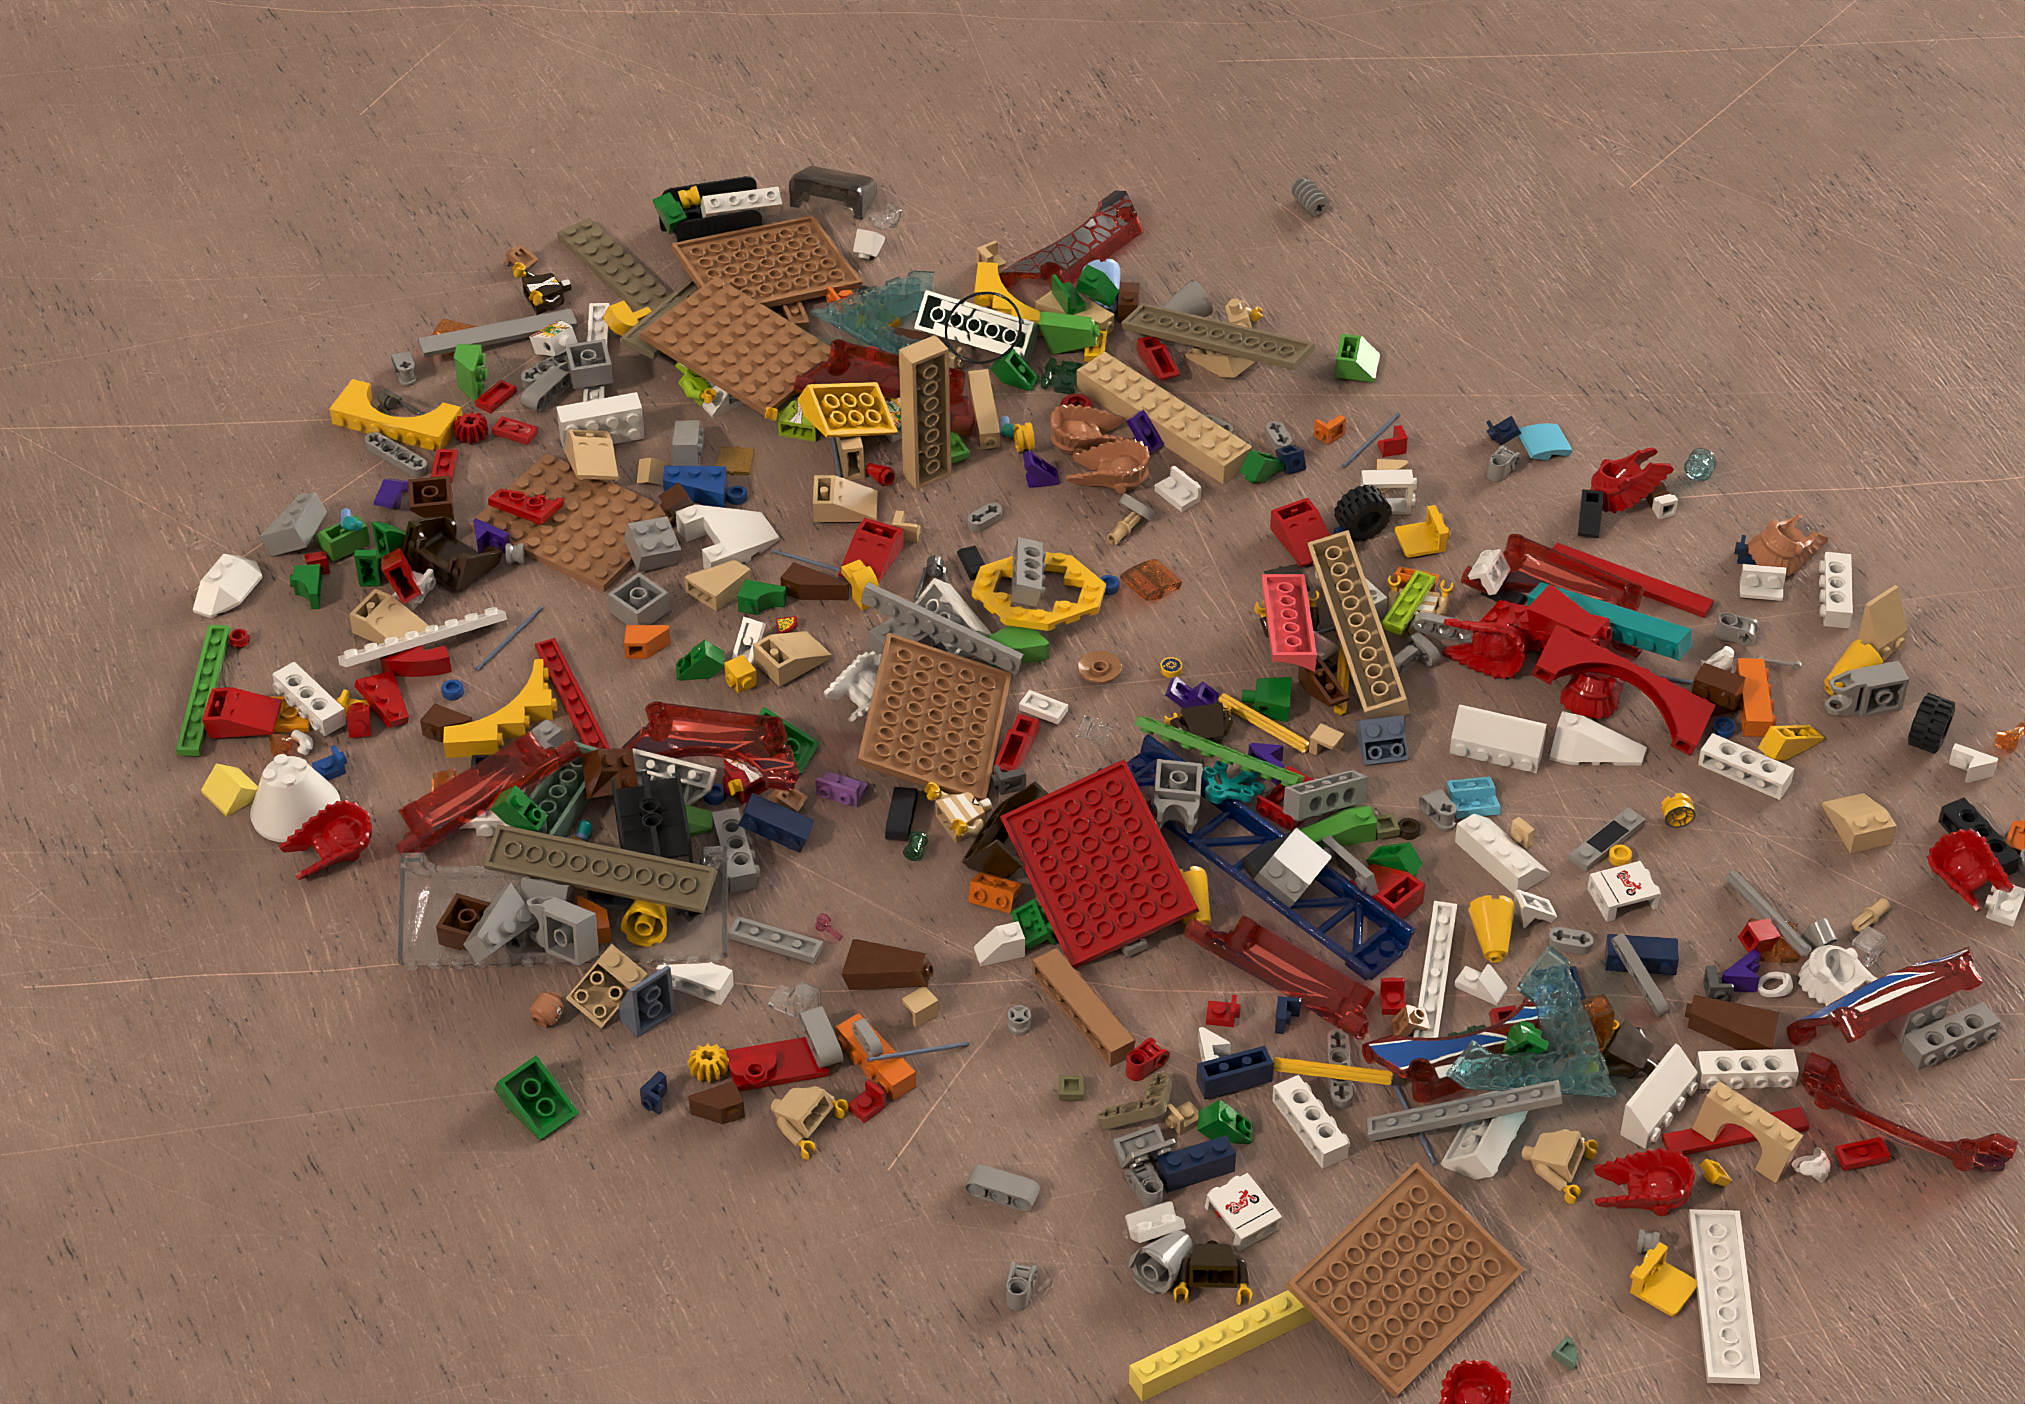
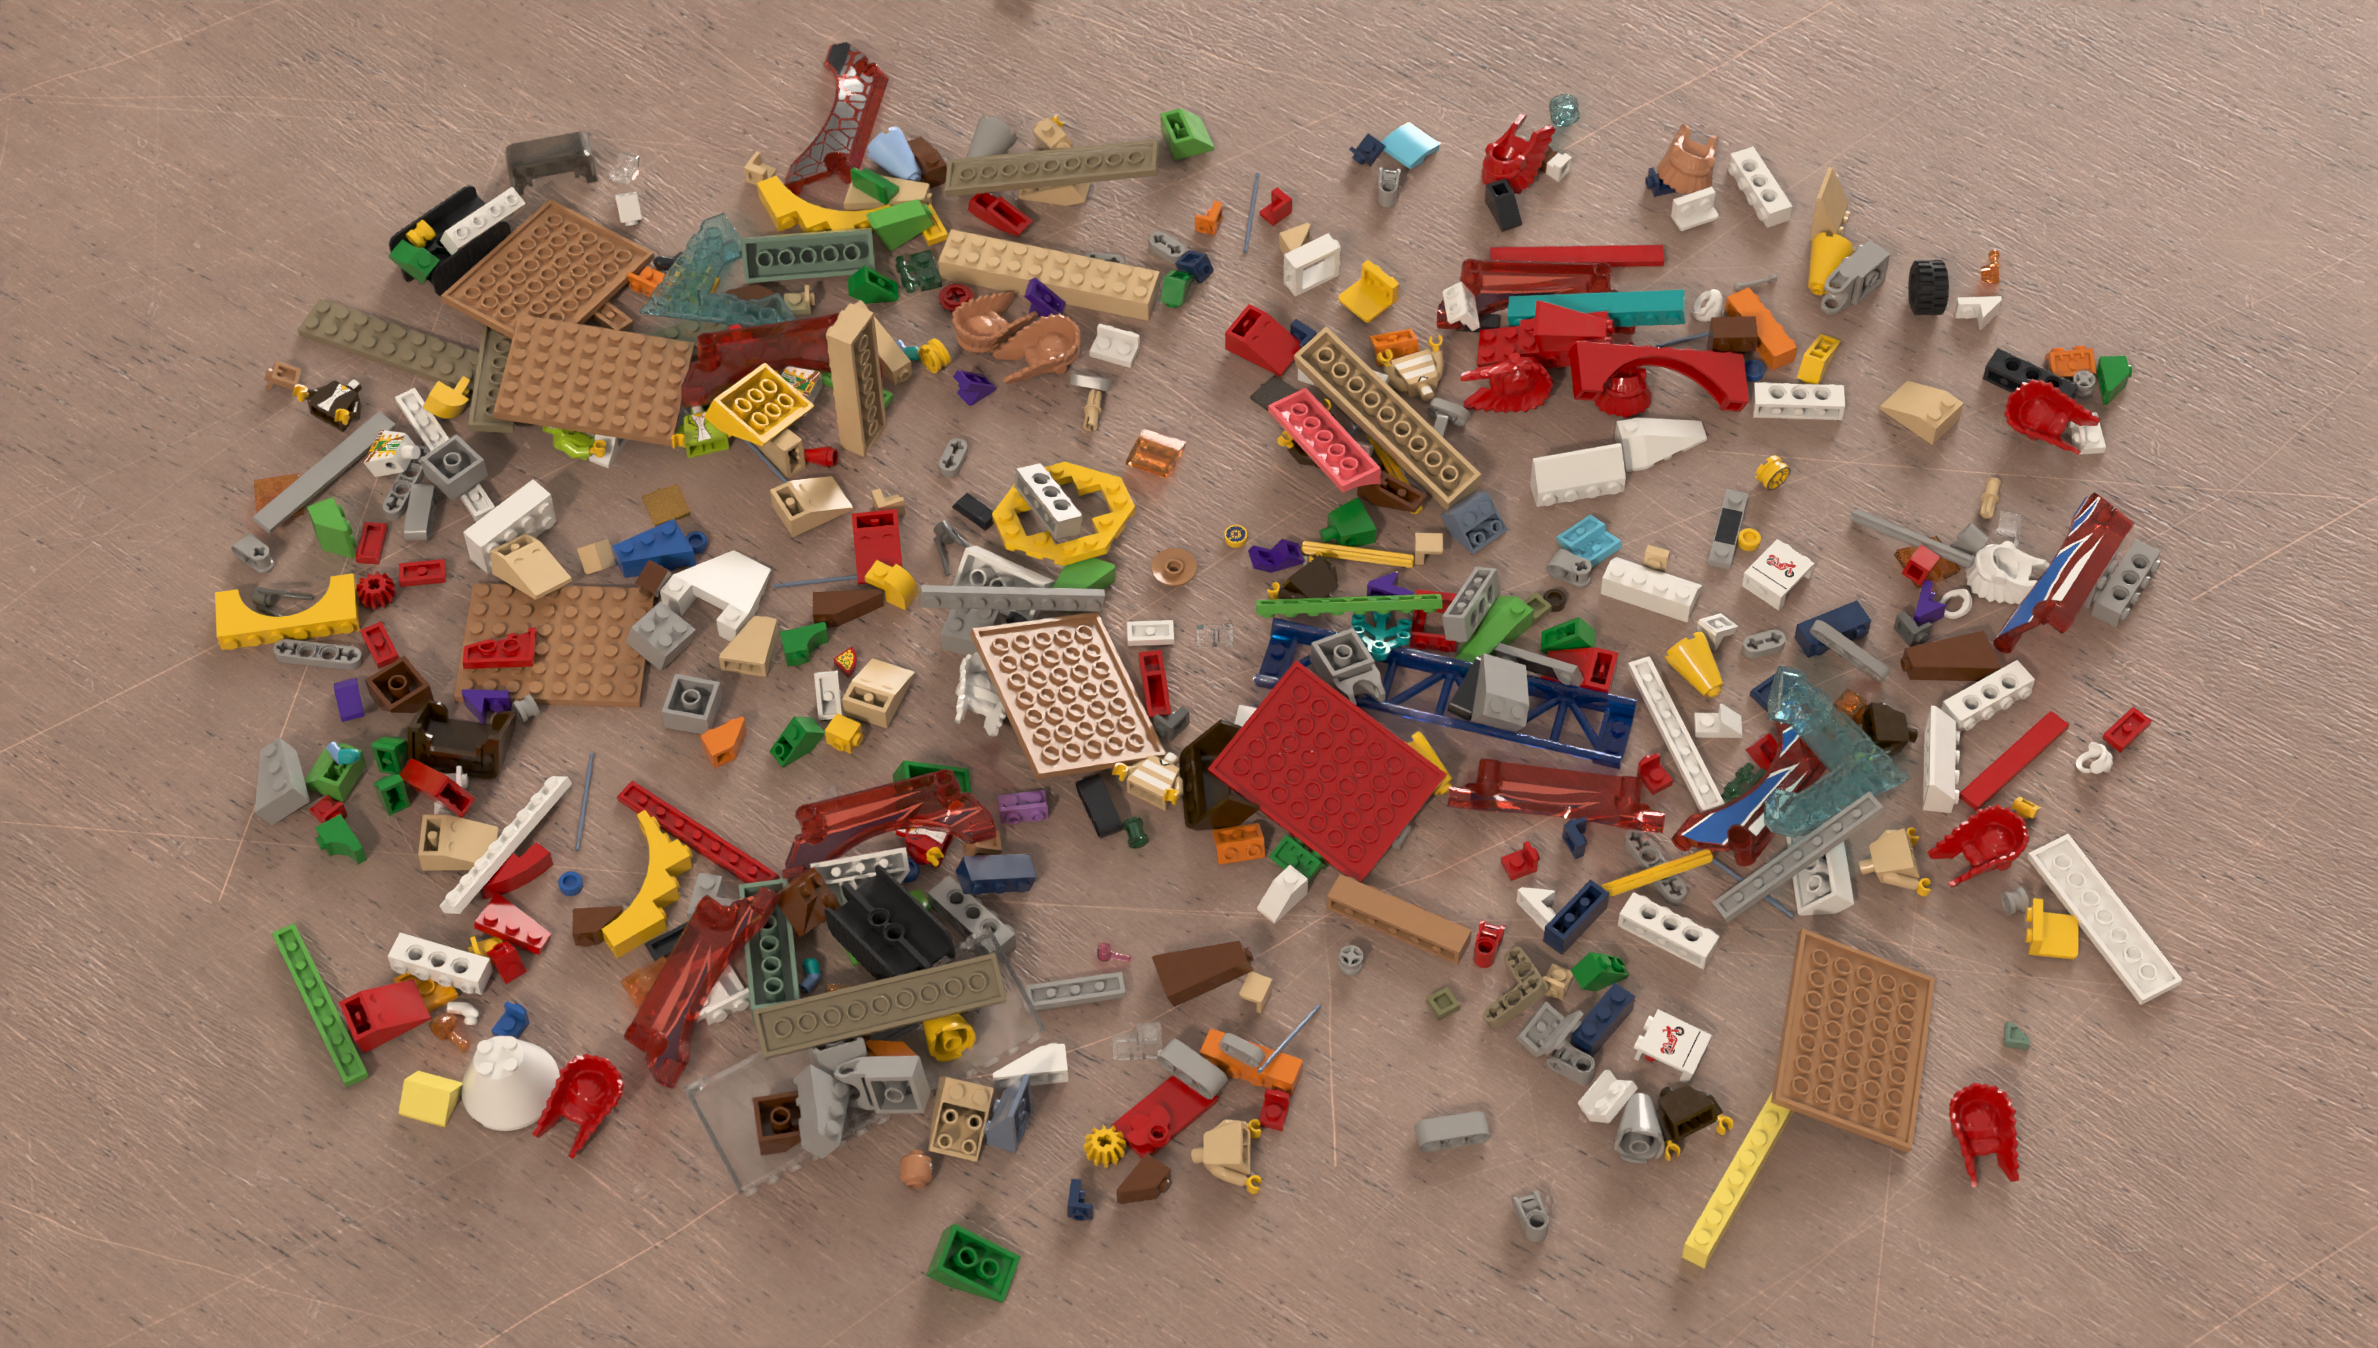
camera: 30 degrees left, 10 degrees up
white wedge [193,554,263,618] -> none
red plate [229,629,250,648] -> none
green slope [490,785,548,832] -> none
light grey wedge [672,420,705,466] -> none
black piece [944,291,1022,364] -> none
green slope [1075,264,1119,307] -> none
blue tile [1100,575,1119,595] -> none
black tyre [1334,485,1393,541] -> none
lime tile [1381,570,1436,635] -> none
medium nougat bracket [1391,1005,1429,1041] -> none
light grey beam [1414,612,1473,645] -> none
green arch [1503,1021,1549,1062] -> none
tan arch [1692,1081,1803,1183] -> none
light grey piece [1715,612,1759,646] -> none
clear red panel [1800,1052,2019,1171] -> none

